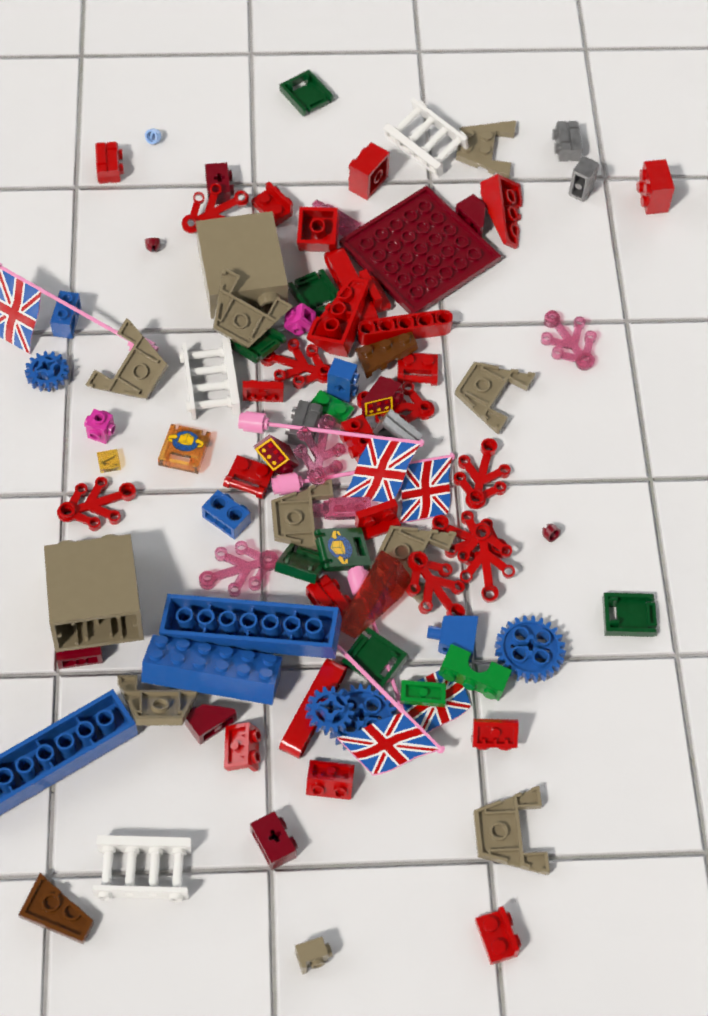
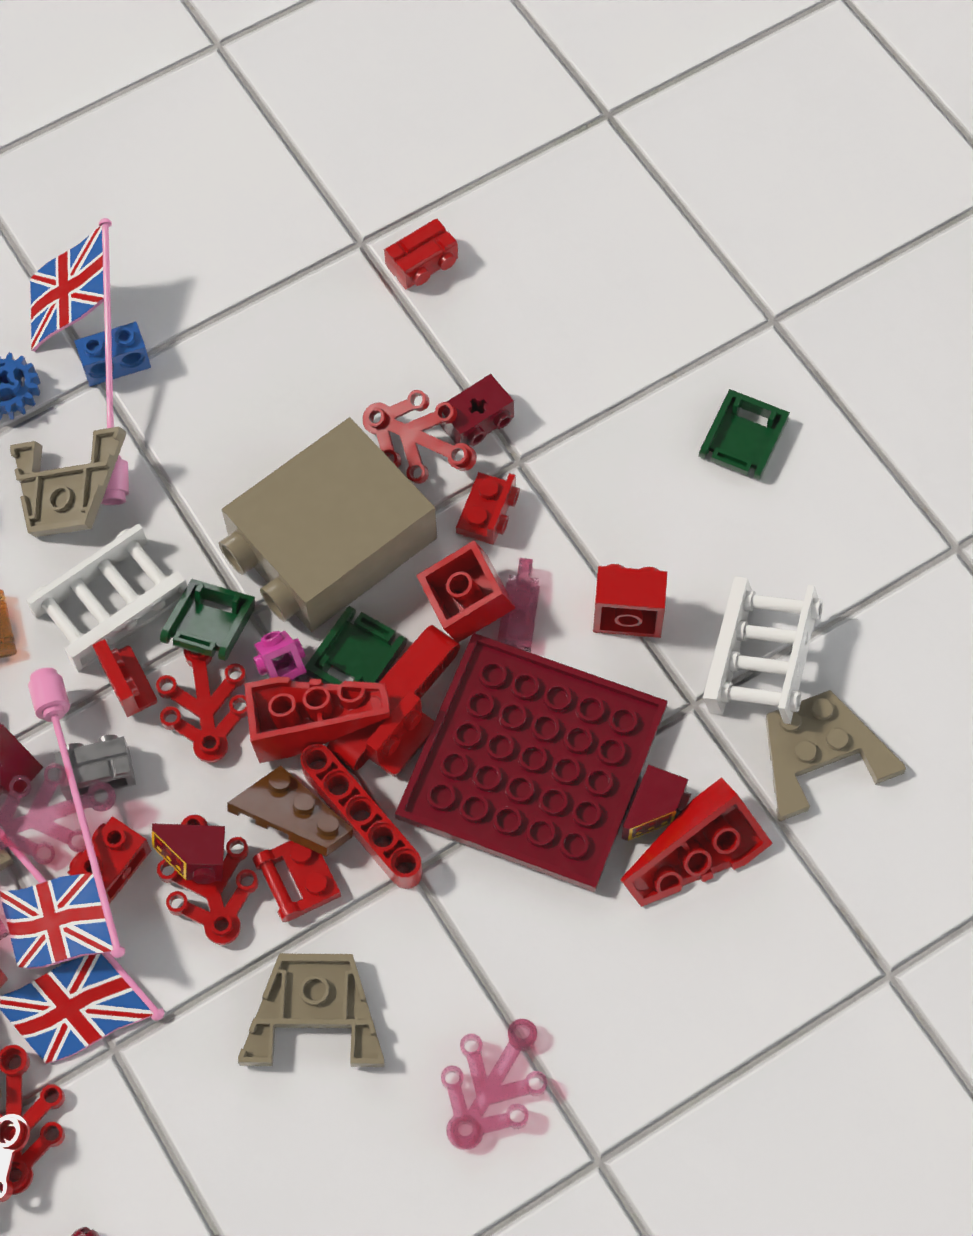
camera: 65 degrees right, 5 degrees up
light blue hinge [145,128,161,144] -> none
dark red hinge [145,238,161,252] -> none
dark tan wing [213,267,293,349] -> none
green plate [311,390,355,425] -> none
blue brick [327,358,360,403] -> none
flat silver brick [373,409,422,441] -> none
red plant [453,438,511,509] -> none
flat silver brick [552,121,583,162] -> none
flat silver brick [568,156,599,202] -> none
red brick [636,159,675,215] -> none

